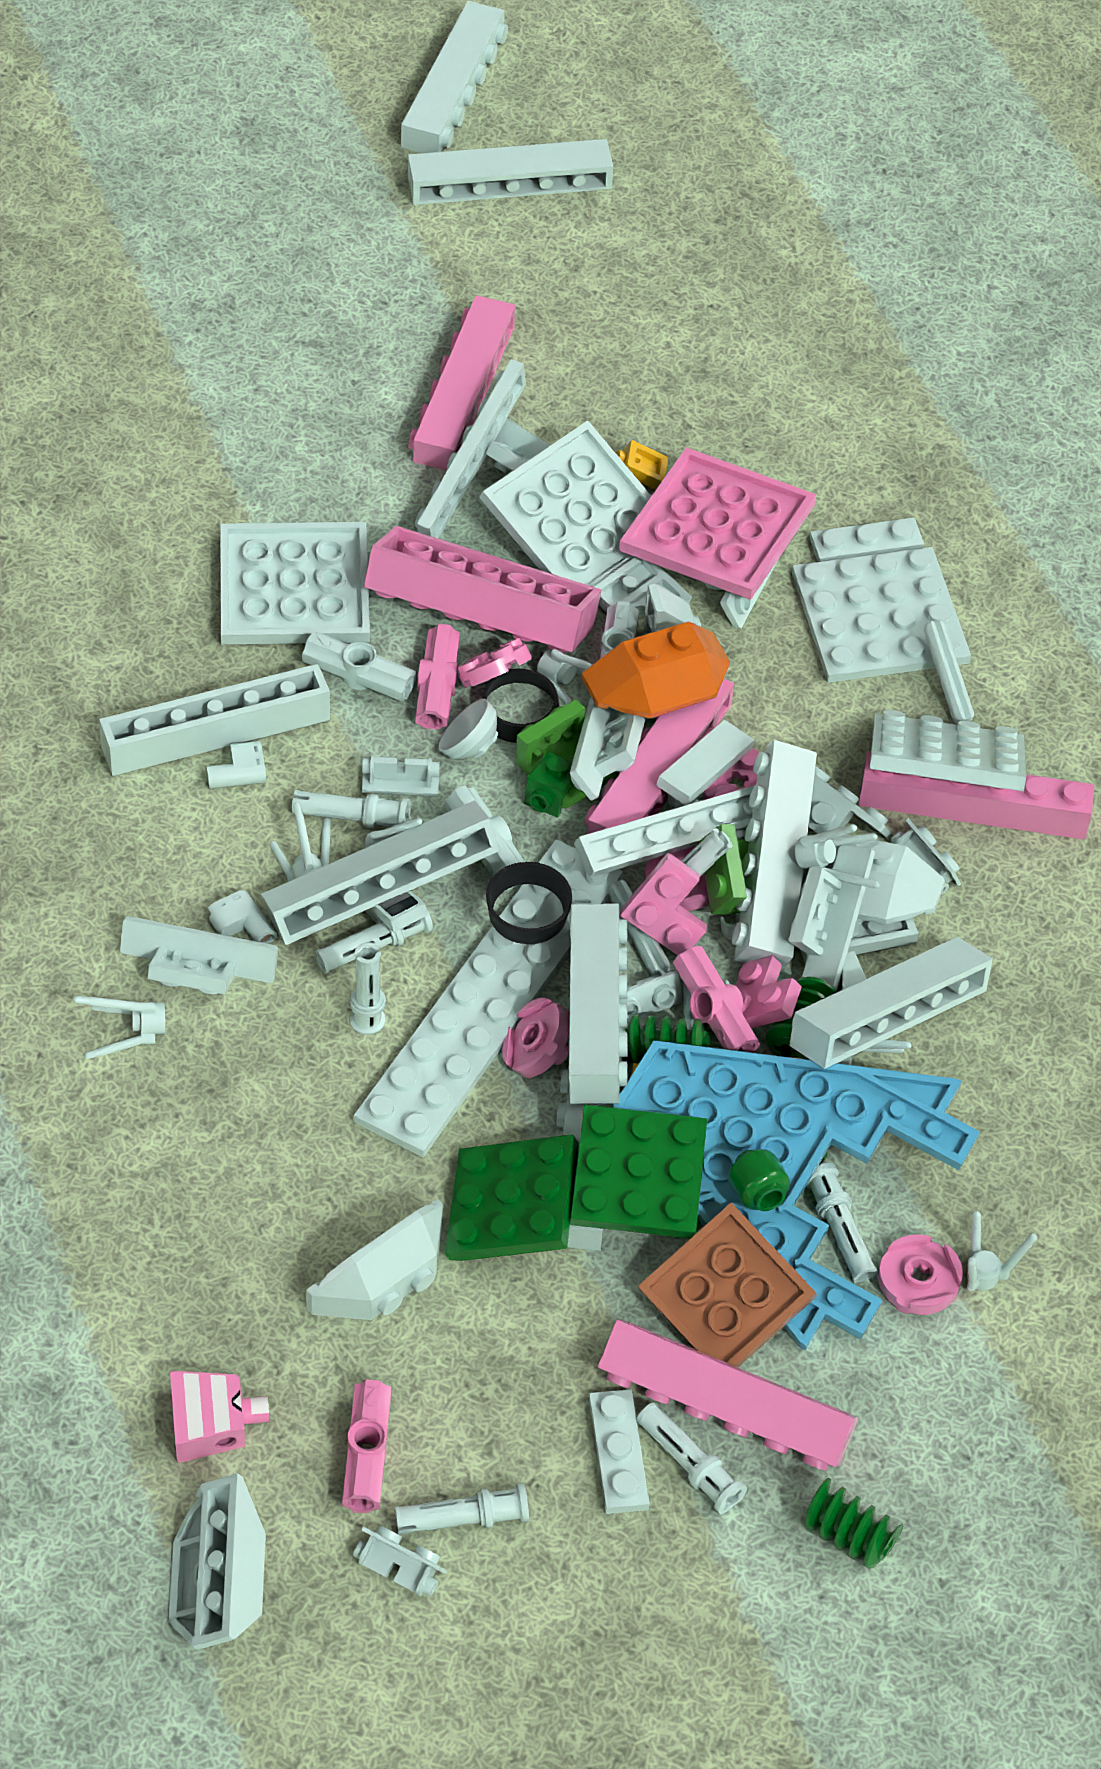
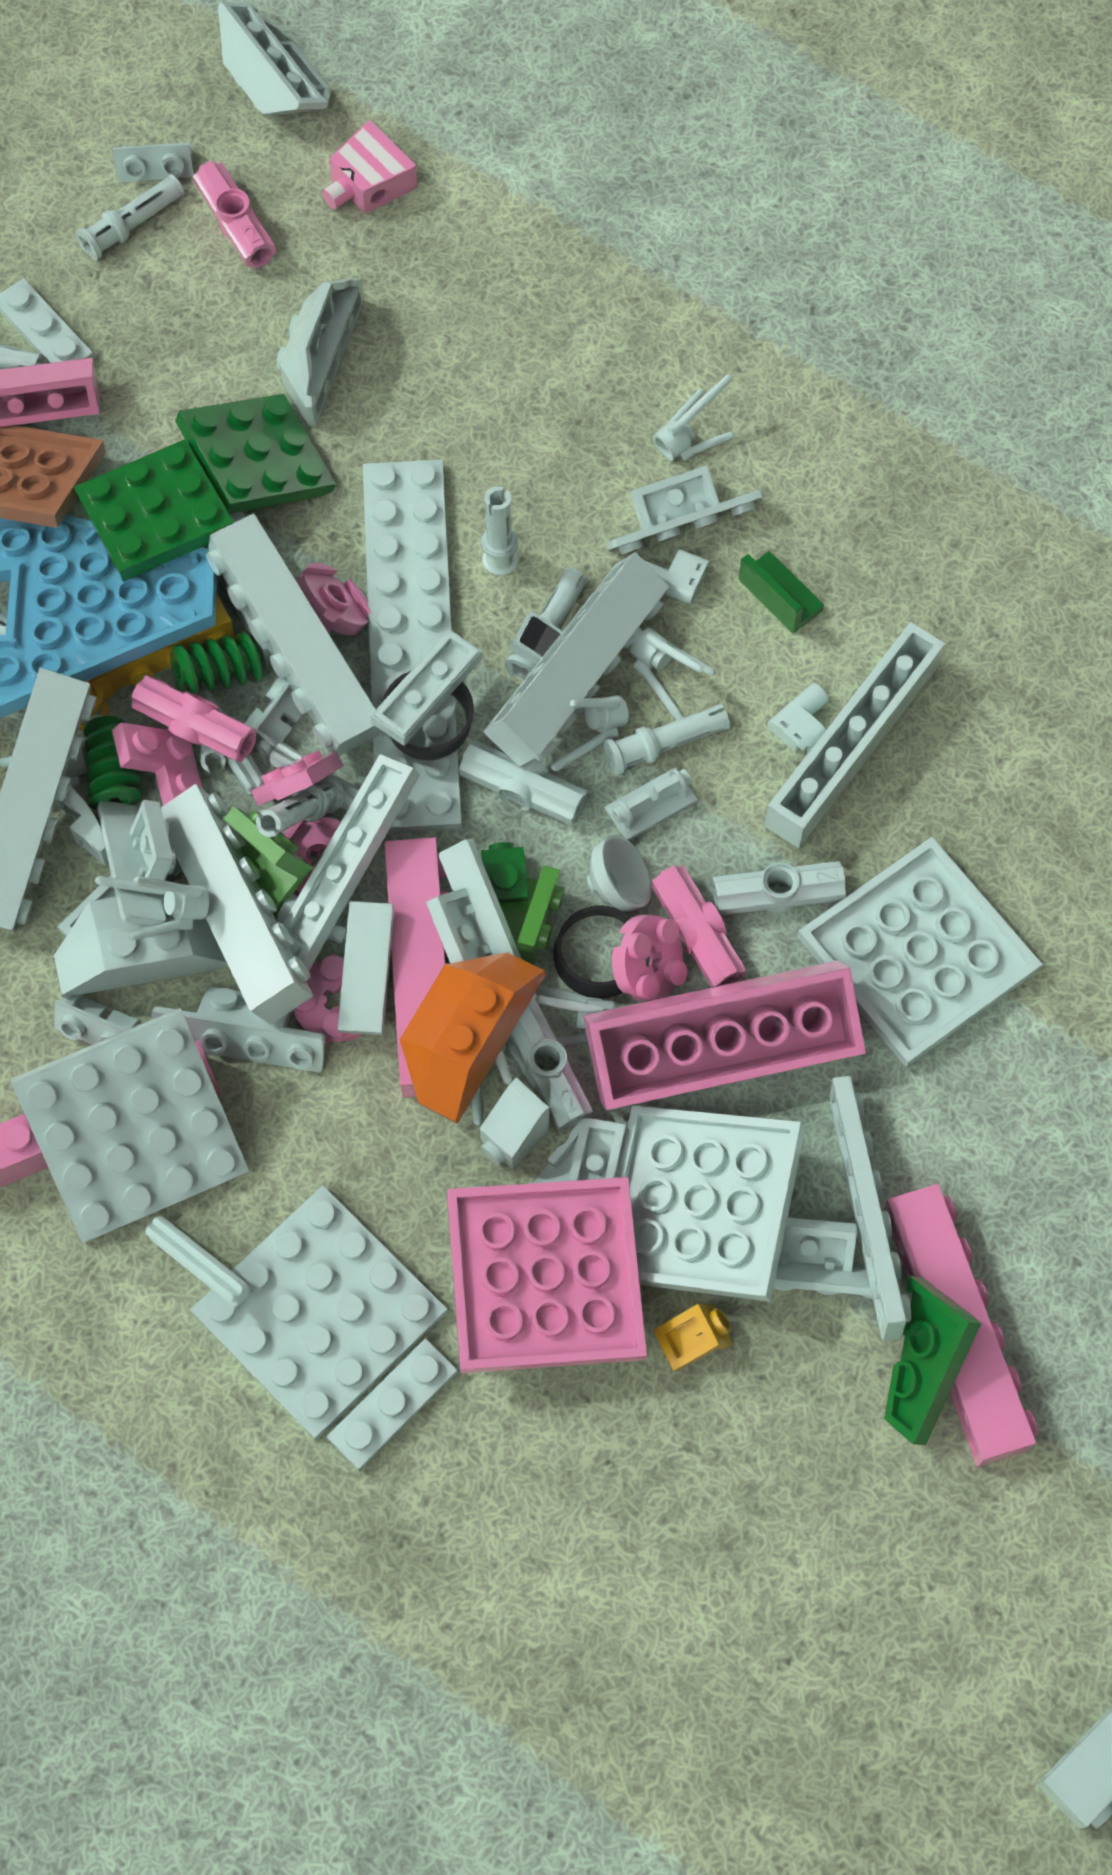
camera: 150 degrees right, 15 degrees up
green head [728,1149,790,1211] -> none
none -> light aqua tile [370,629,482,746]
none -> green panel [738,551,824,634]
none -> green wing [884,1275,981,1445]

